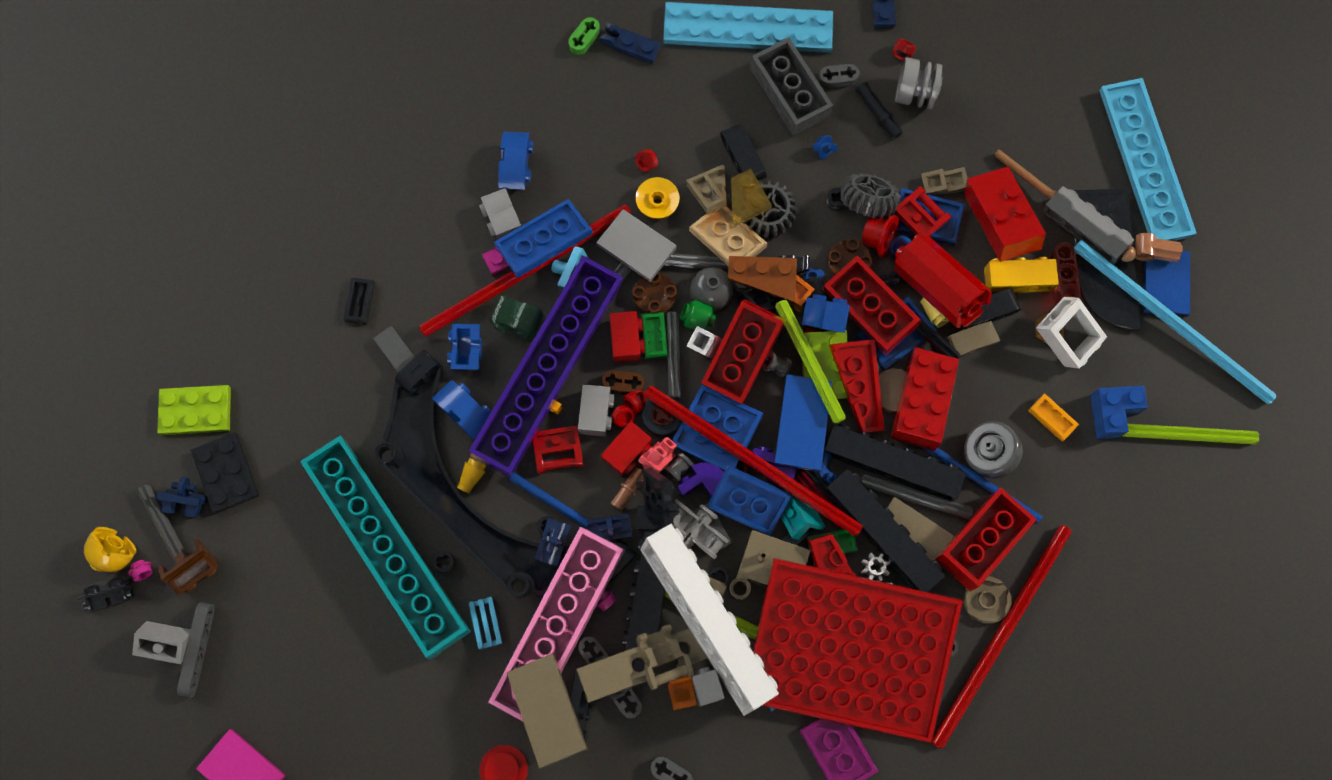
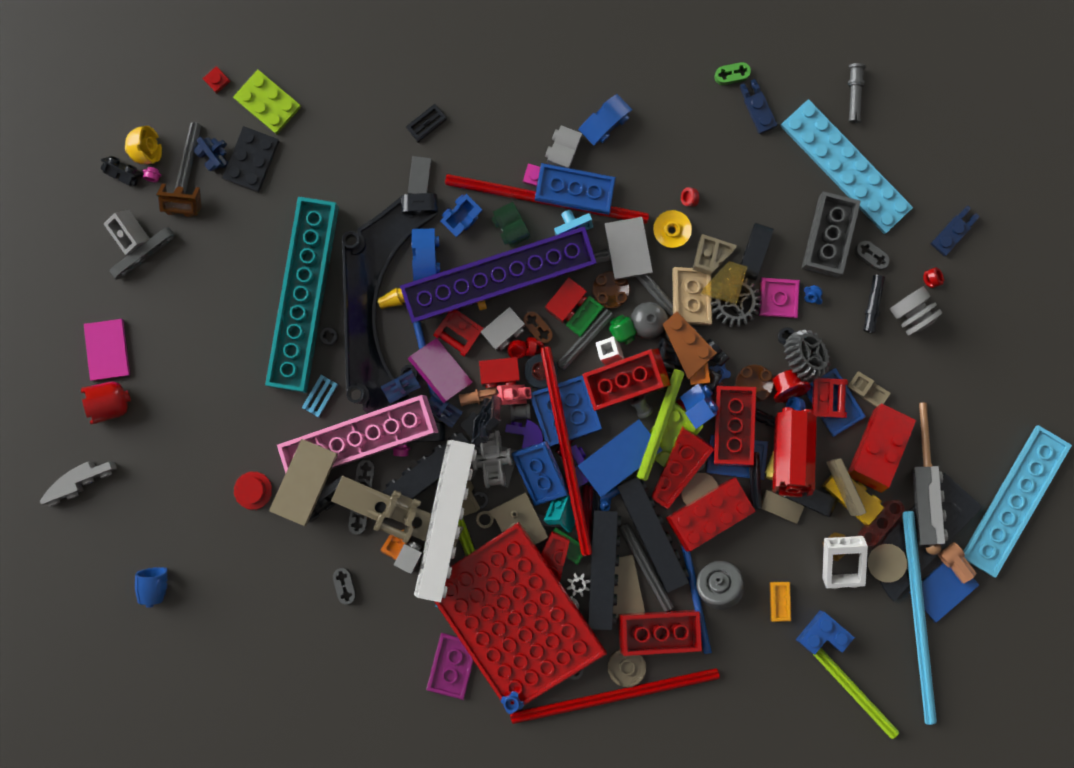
camera: 45 degrees right, 10 degrees up
none -> red plate [202,66,230,94]
none -> magenta tile [408,338,472,403]
none -> blue plate [501,691,524,714]
none -> dark pink tile [759,278,800,319]
none -> dark tan tile [826,458,866,516]
none -> dark tan tile [868,544,907,583]

